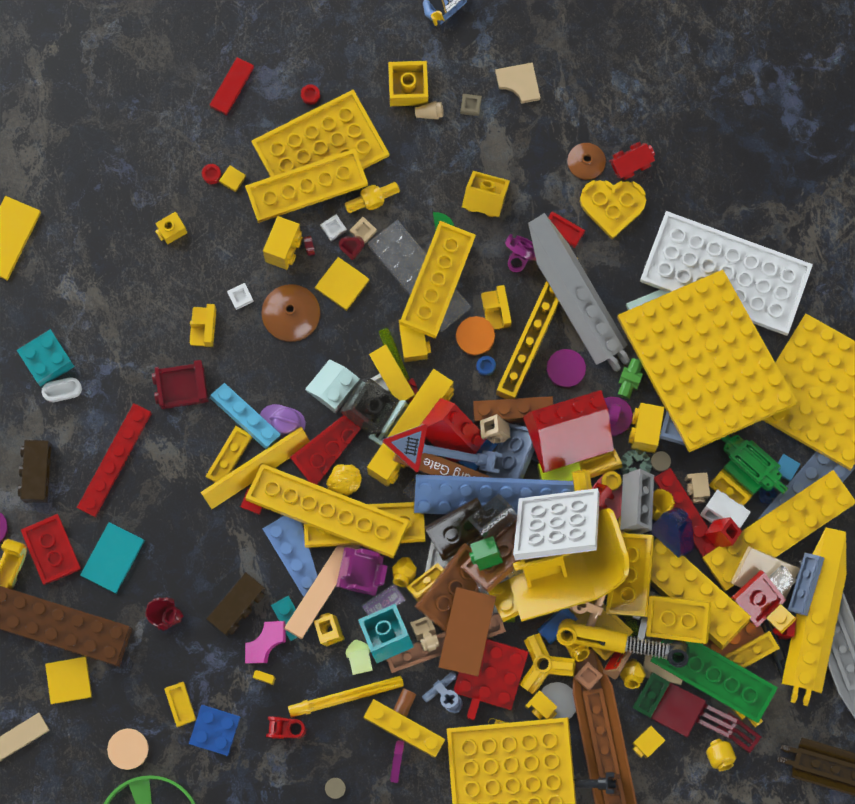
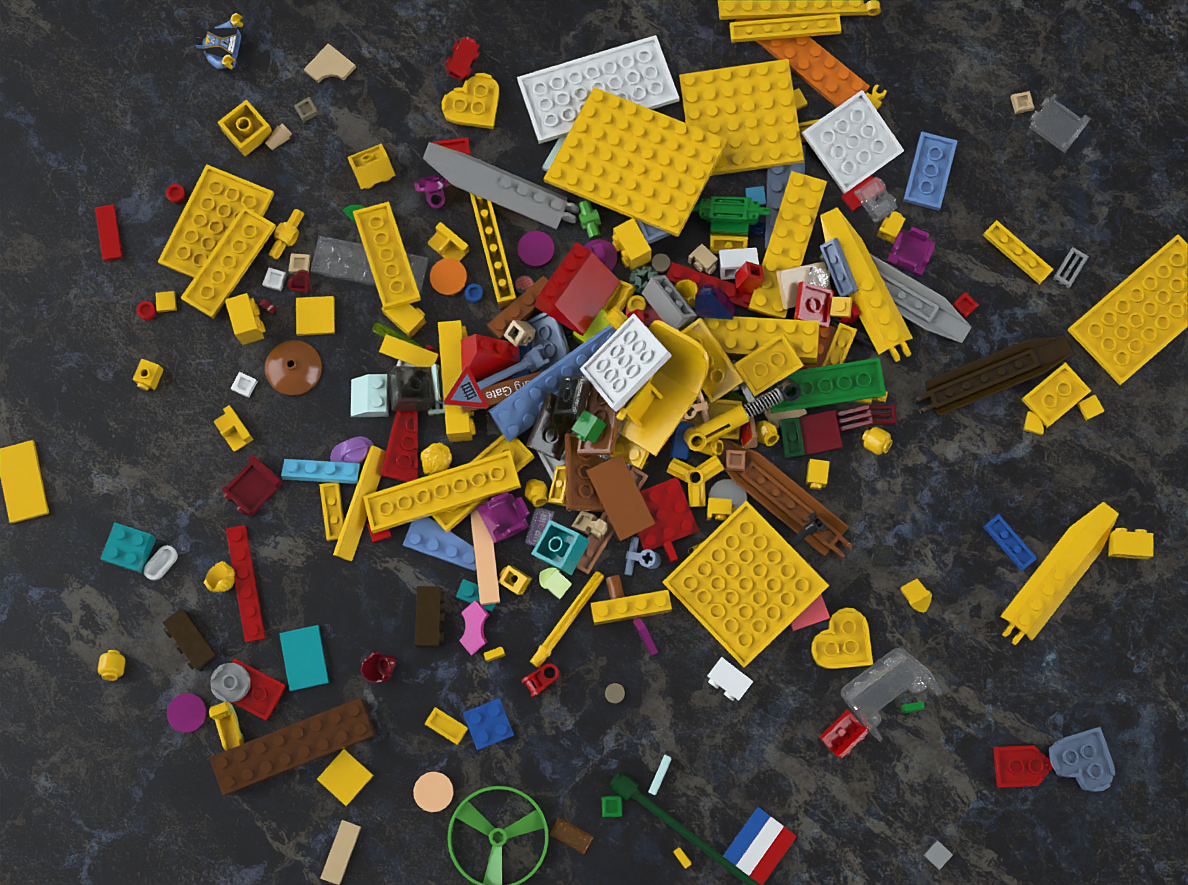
camera: 35 degrees left, 0 degrees up
dark orange dish [567,143,606,180] -> none
none -> yellow hair [203,561,235,592]
none -> light grey tile [210,663,251,703]
none -> coral tile [515,276,534,295]

